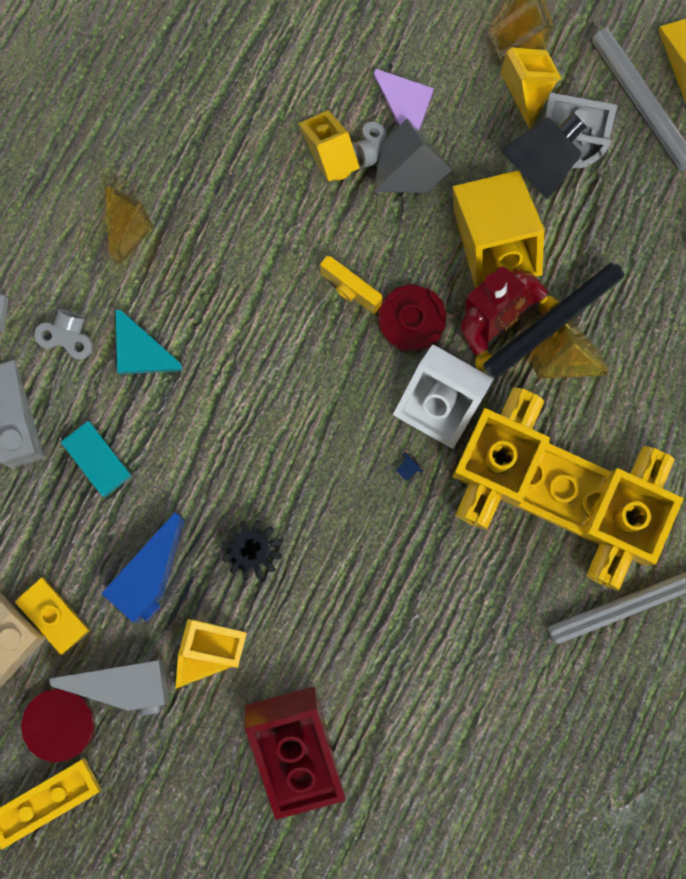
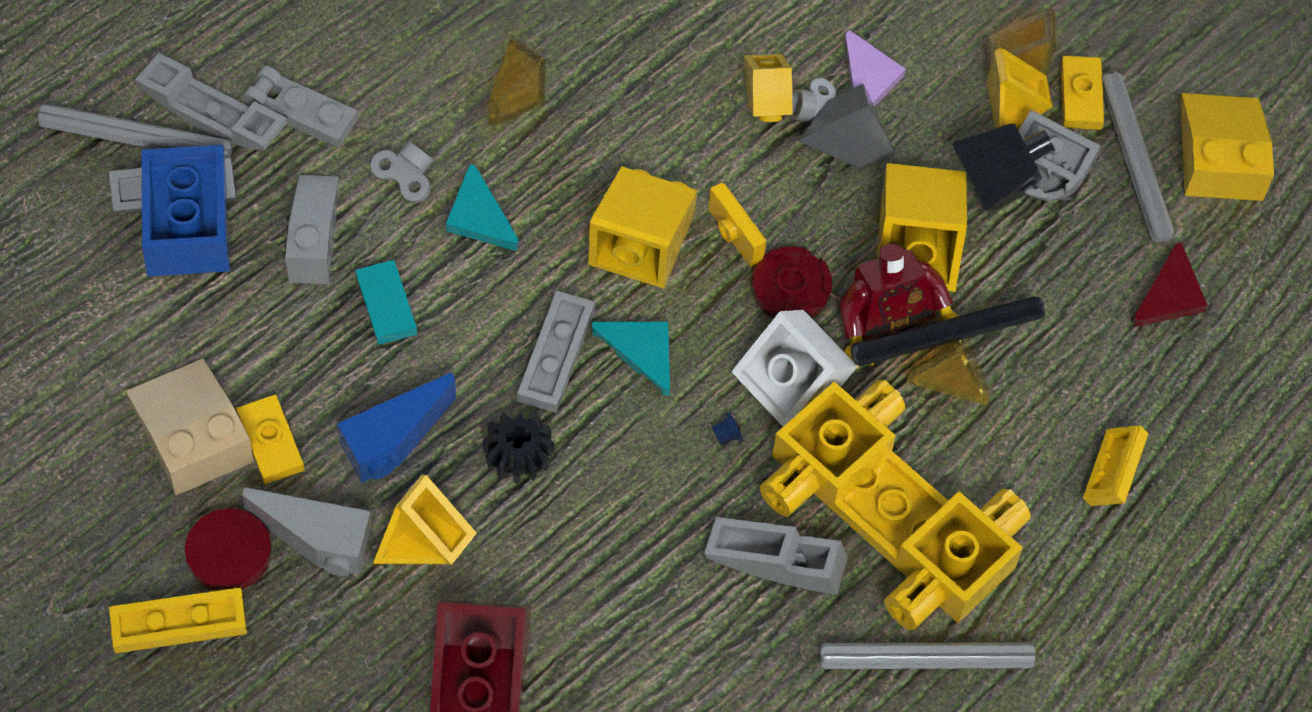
camera: 15 degrees right, 20 degrees down
none -> light grey plate [517,290,595,413]
none -> yellow slope [588,166,698,289]
none -> teal tile [592,322,670,396]
none -> light grey slope [704,517,848,595]
none -> yellow plate [1060,56,1104,130]

